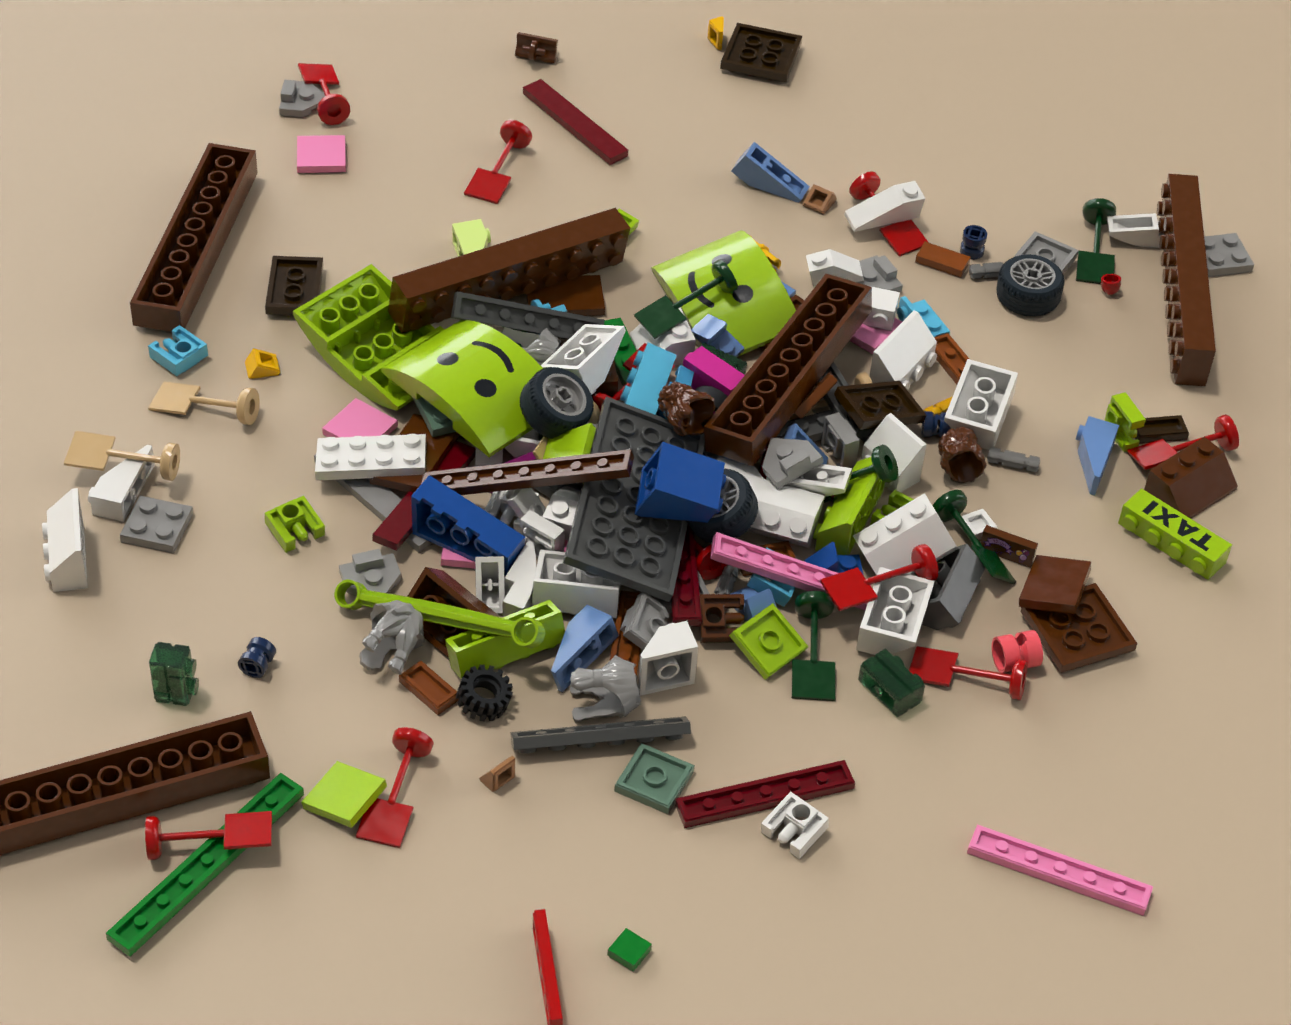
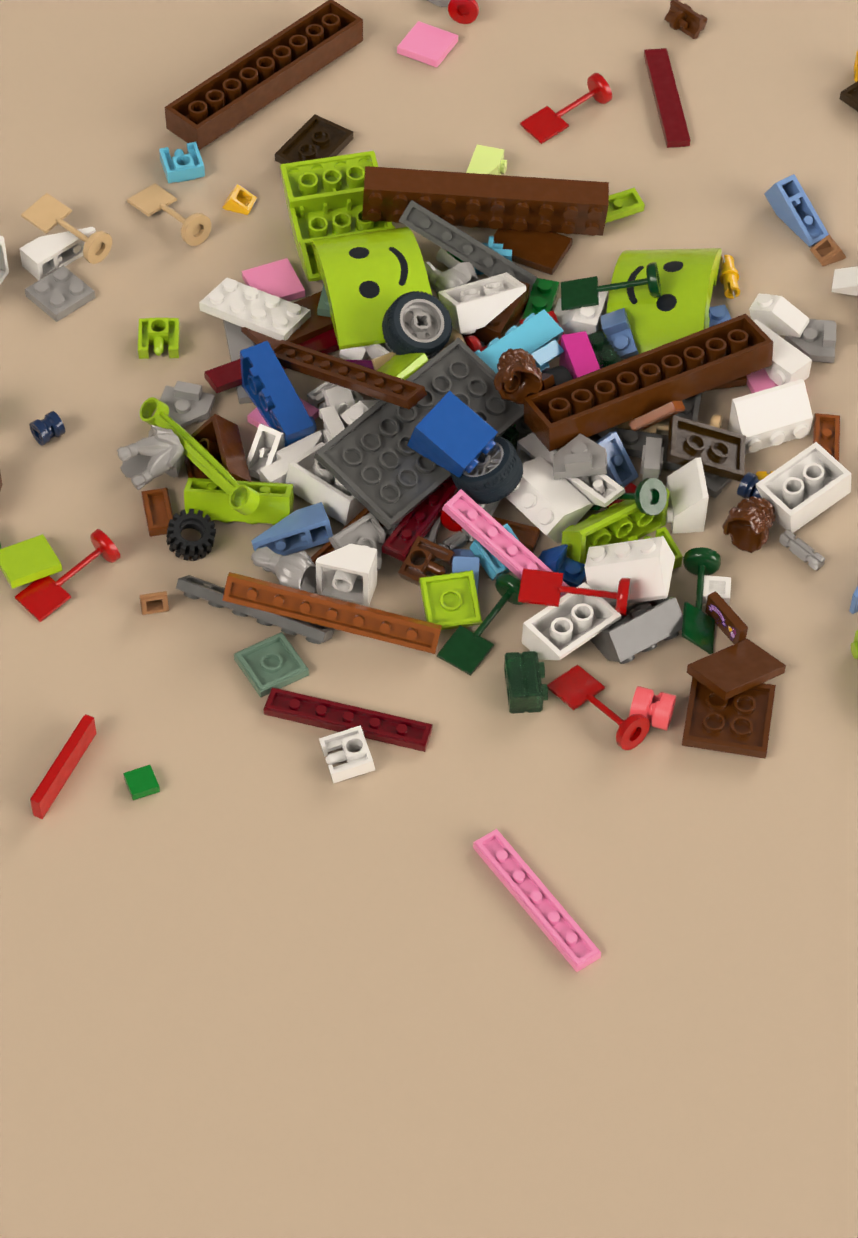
camera: 35 degrees right, 5 degrees up
medium azure bracket [897,296,950,337] -> none
none -> dark orange plate [222,572,442,654]

